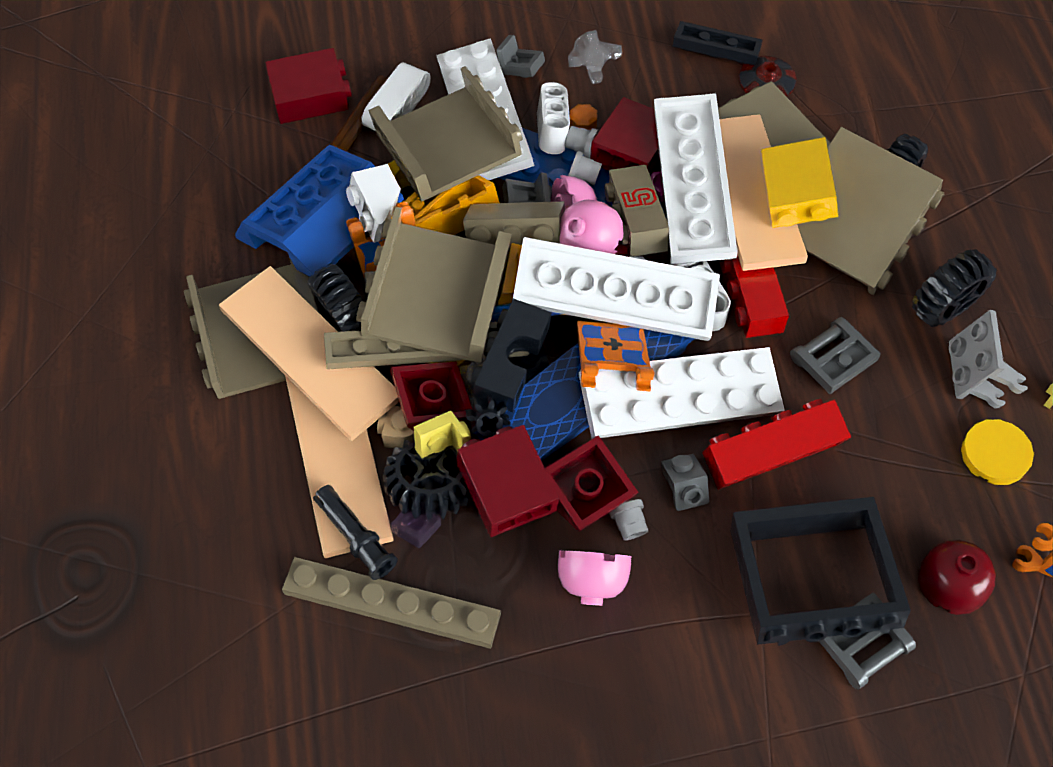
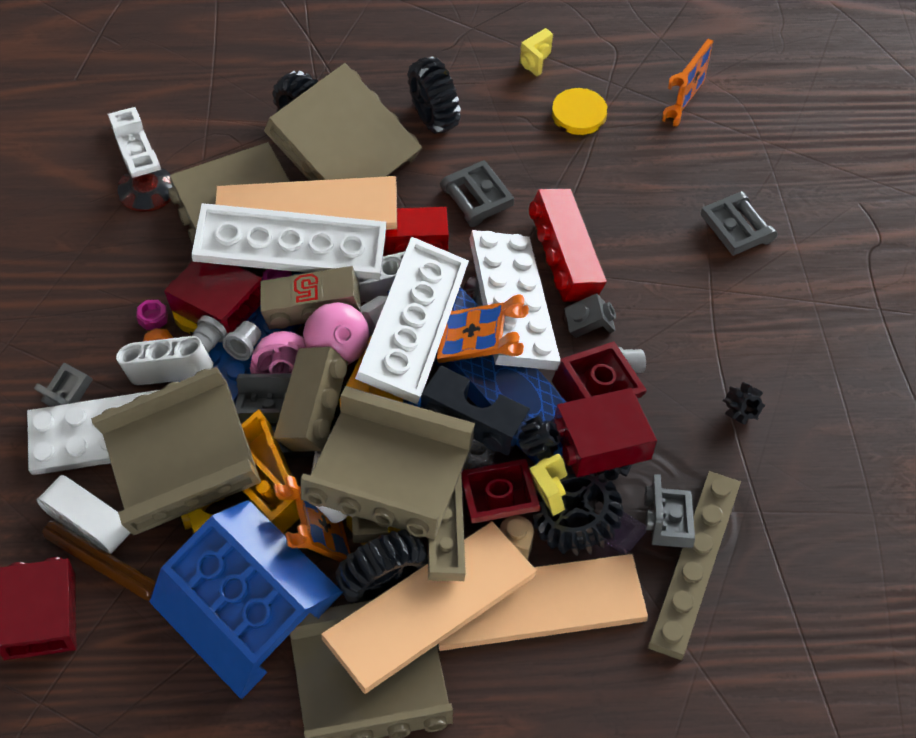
camera: 85 degrees left, 5 degrees down
black pin [313,485,398,580] -> none
white slope [346,164,400,243] -> none
bright pink cylinder [558,550,631,606] -> none
clear rock [568,30,622,84] -> none
black plate [672,21,763,66] -> none
black window [730,497,911,646] -> none
yellow brick [761,137,838,228] -> none
dark red cylinder [918,540,996,615] -> none
light grey plate [949,310,1028,408] -> none
none -> white slope [108,107,161,178]
none -> dark pink tile [136,300,168,330]
none -> dark grey bracket [644,474,695,548]
none -> black gear [723,382,765,425]

